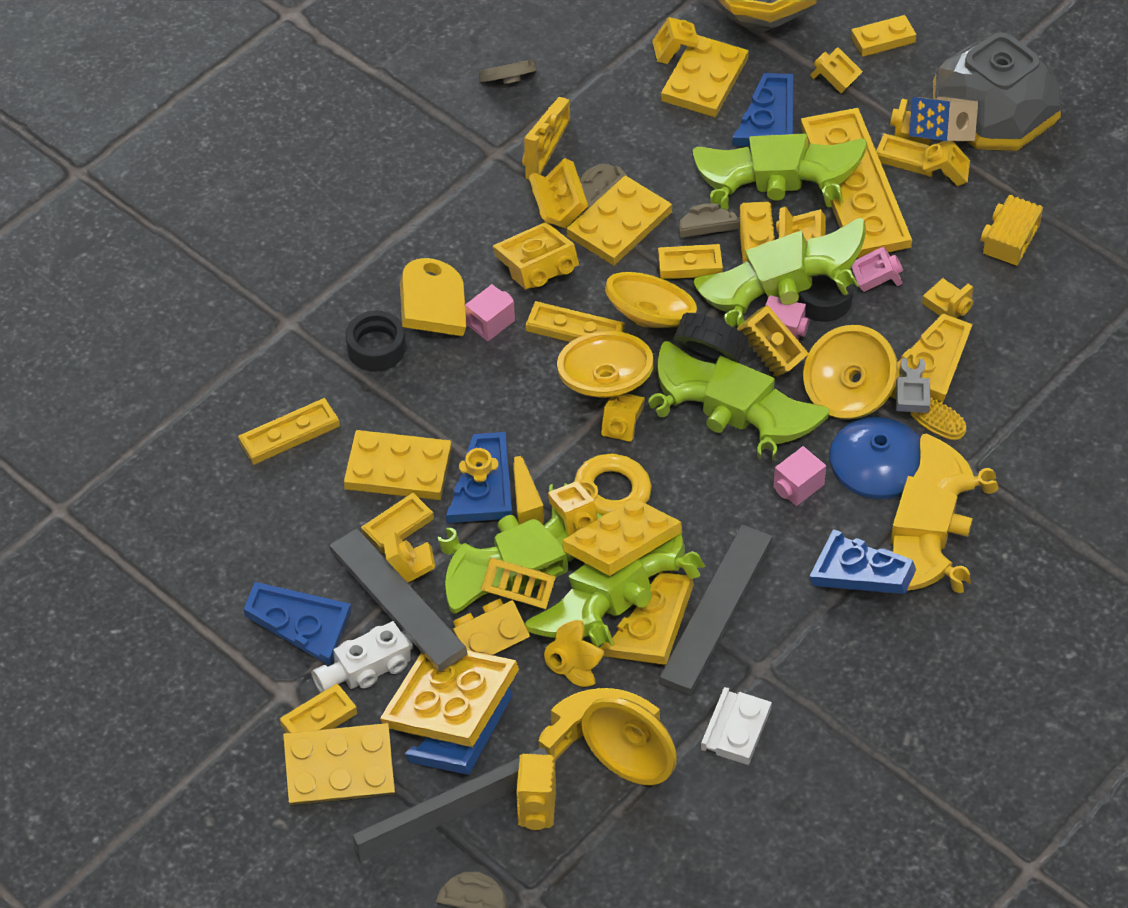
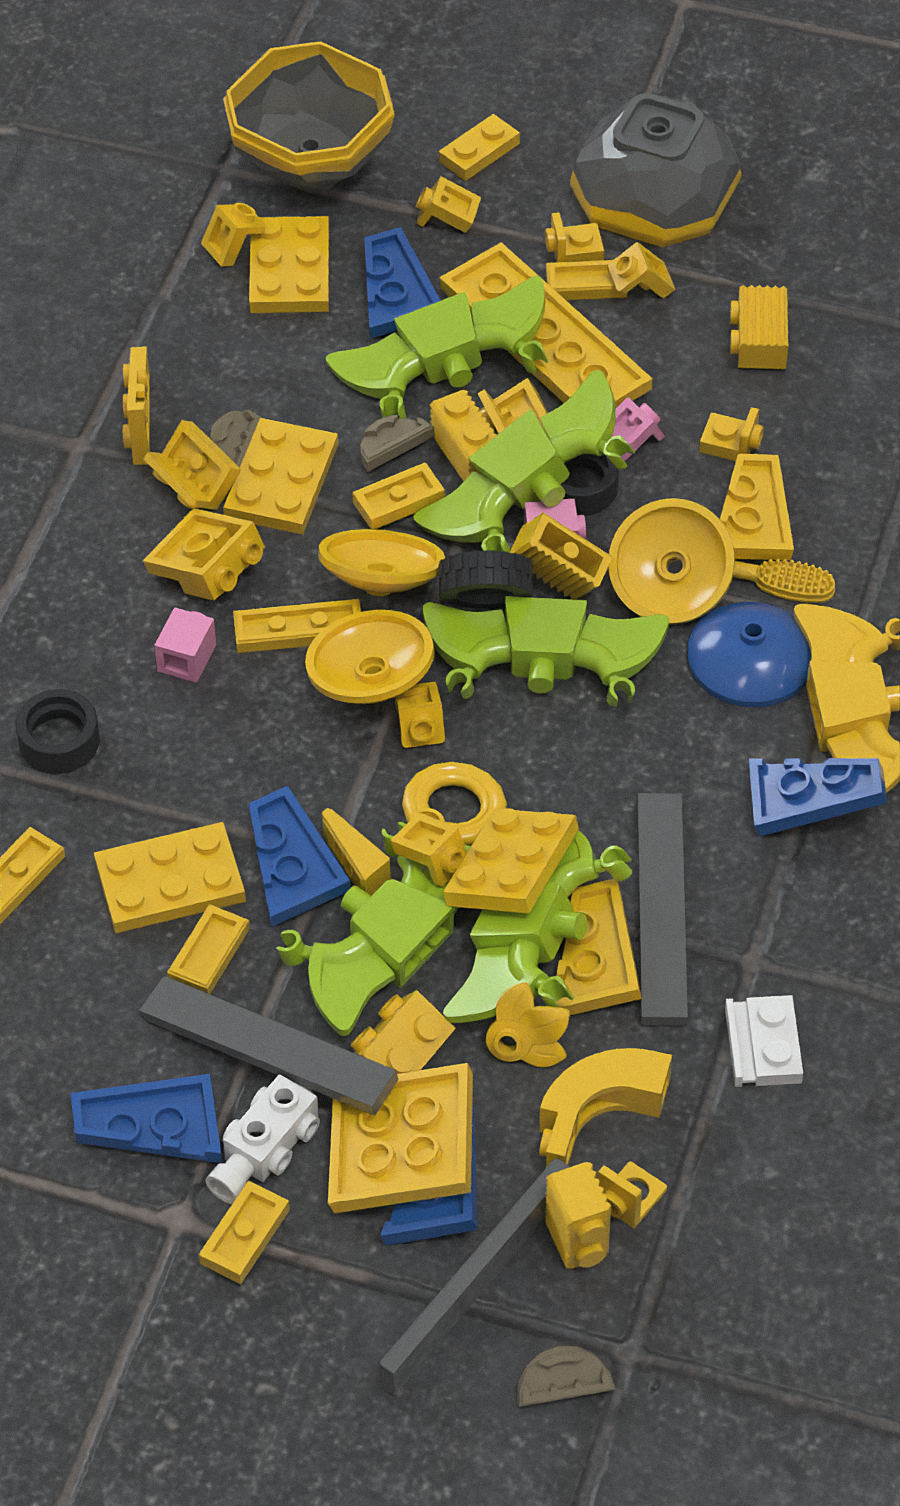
camera: 25 degrees left, 0 degrees up
yellow plate [283,723,395,805] -> none
yellow bracket [383,531,435,583] -> none
yellow tile [400,258,466,336] -> none
yellow plate [459,448,499,482] -> none
dark tan plate [478,59,536,84] -> none
yellow slope [481,557,556,609] -> none
yellow dish [582,697,677,785] -> none
bright pink brick [773,446,826,506] -> none
light grey plate [896,358,930,413] -> none
piece [909,97,978,141] -> none
none -> yellow bracket [597,1161,667,1229]

